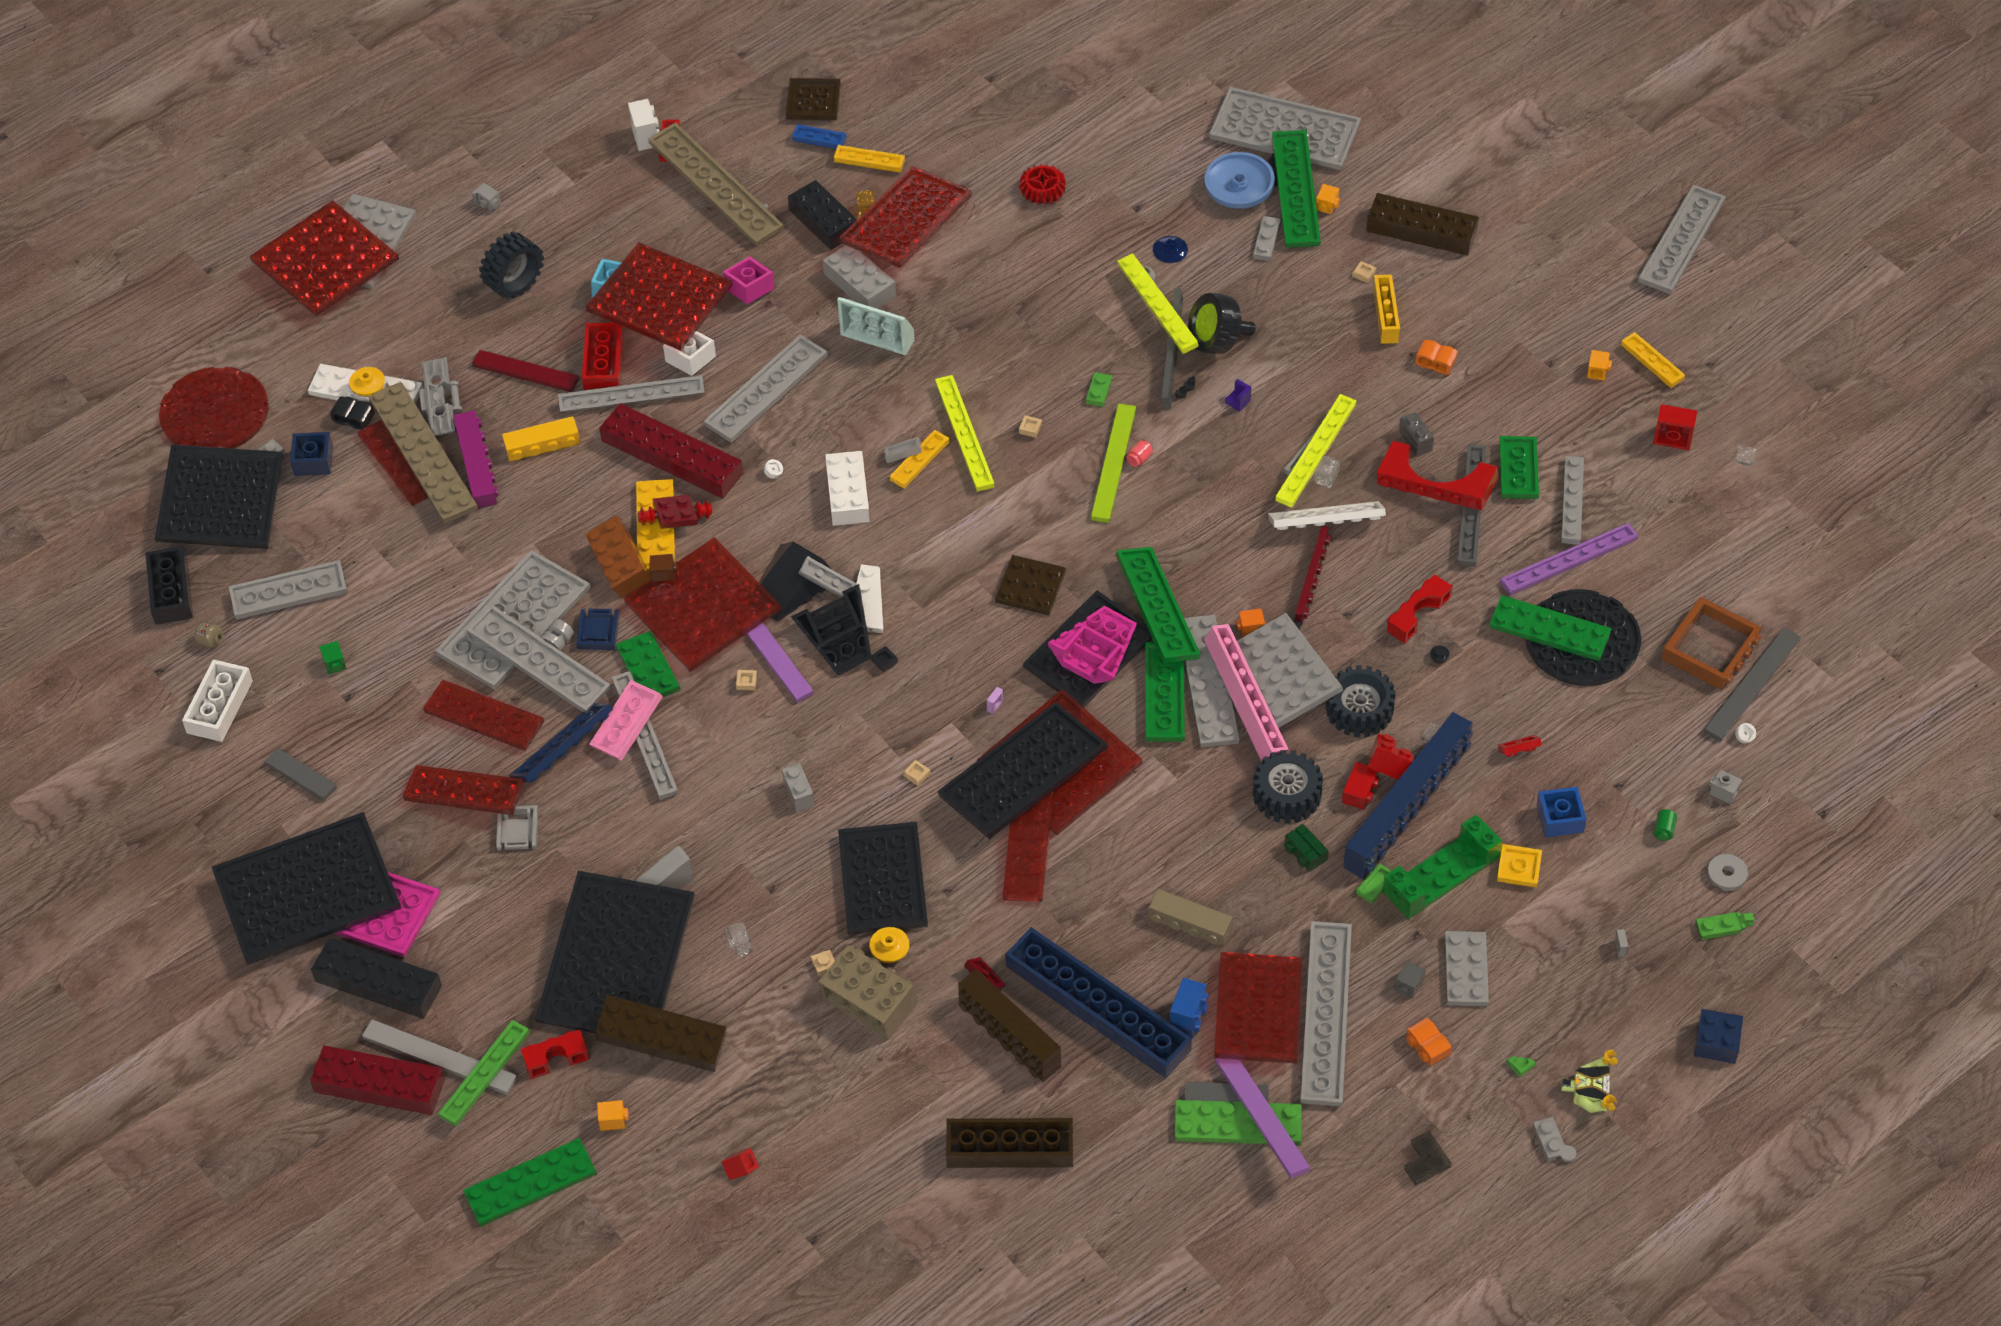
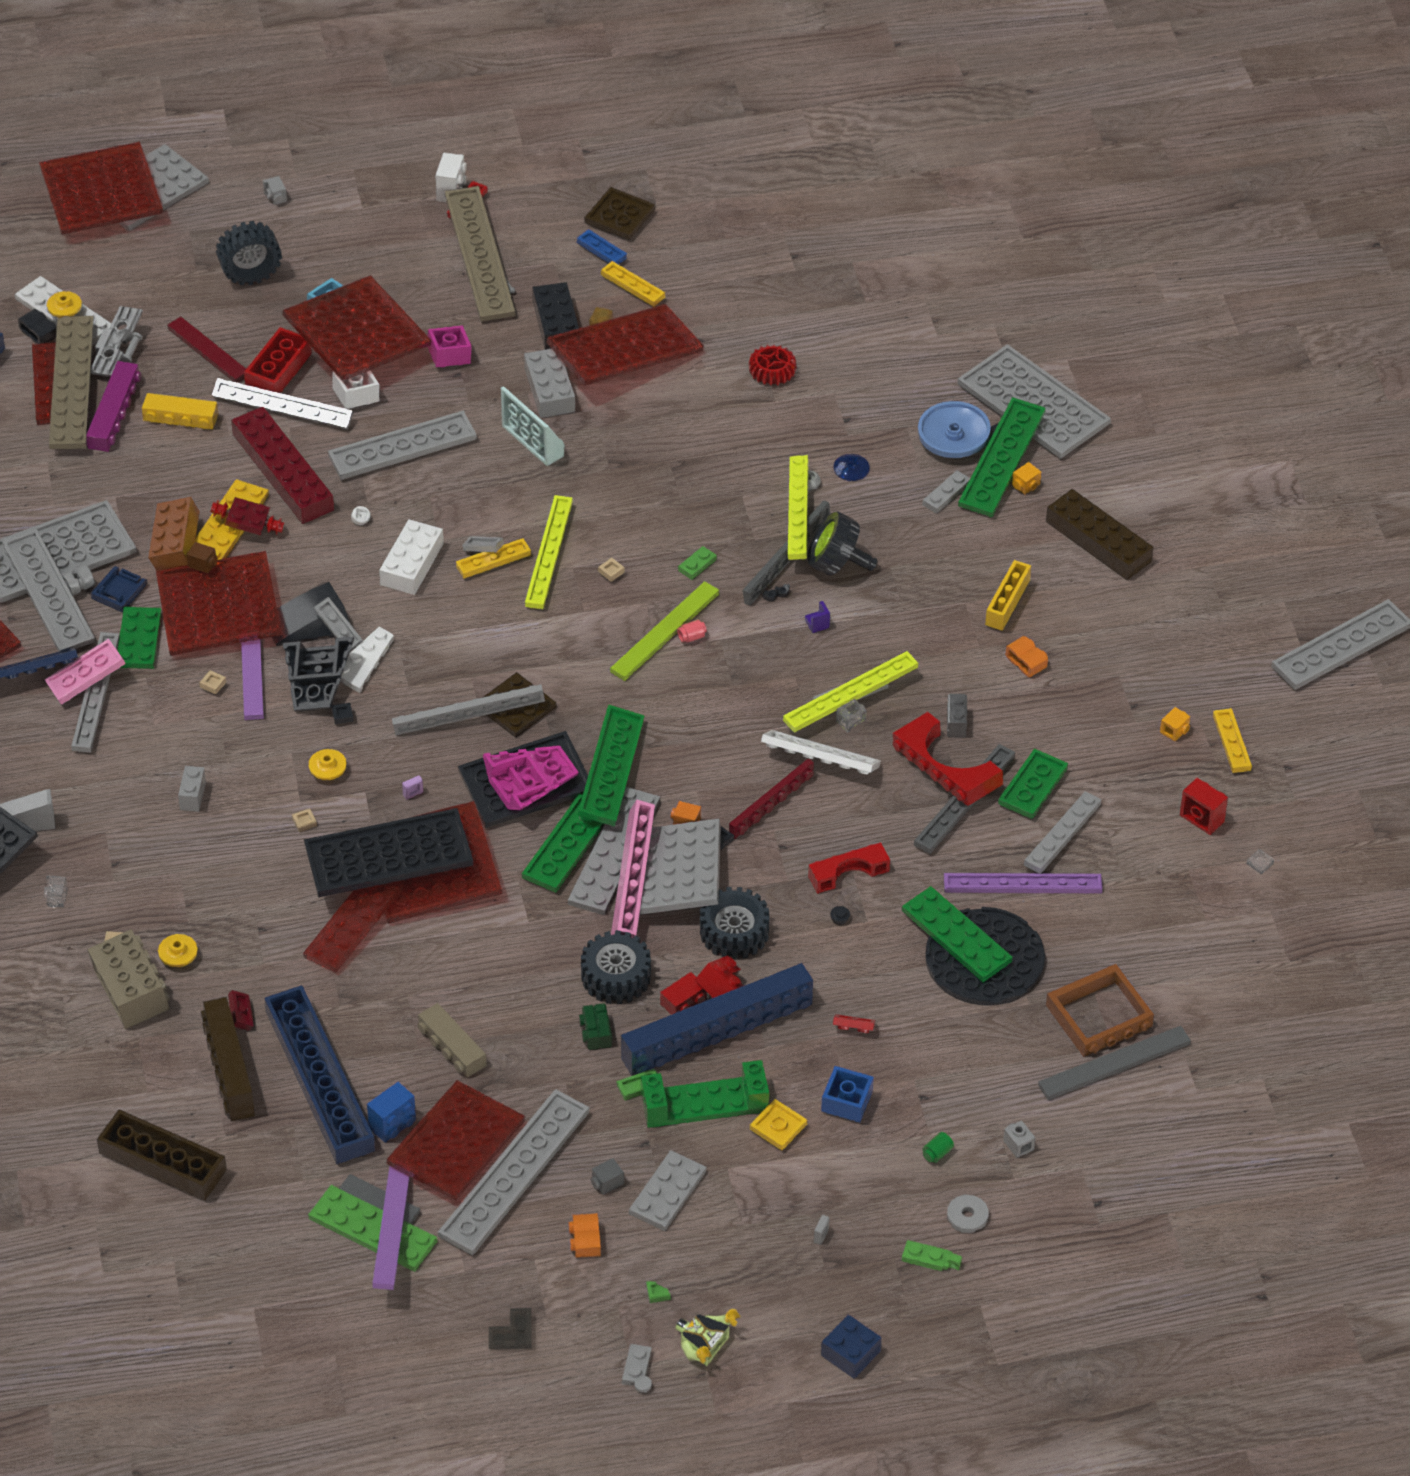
camera: 25 degrees right, 5 degrees down
black plate [838,822,928,935] -> none
tan tile [1352,261,1377,283] -> none
white tile [1735,723,1756,743] -> none
none -> yellow piece [308,749,347,780]
none -> light grey plate [392,684,545,736]

